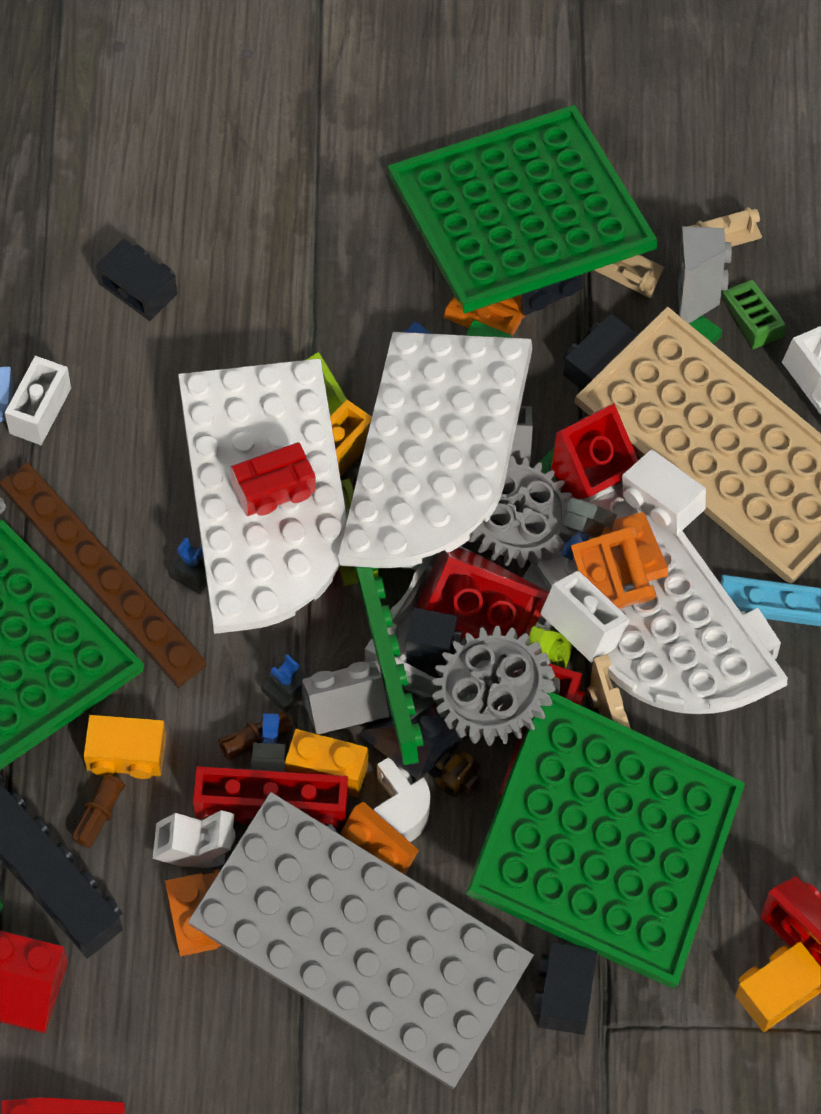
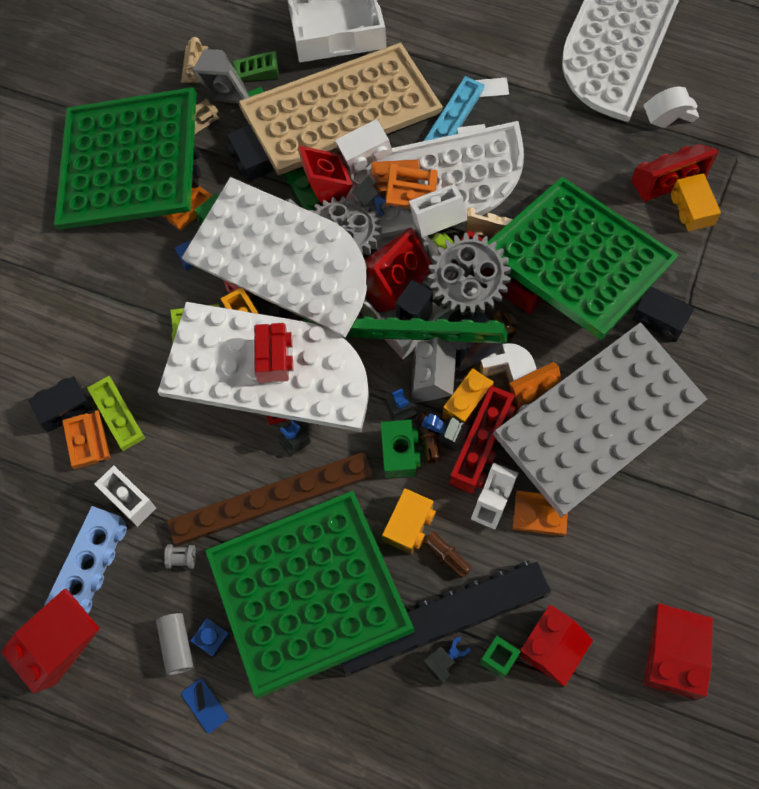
camera: 65 degrees left, 5 degrees up
none -> orange plate [62,410,111,470]
none -> lime plate [87,376,146,451]
none -> green brick [381,420,421,479]

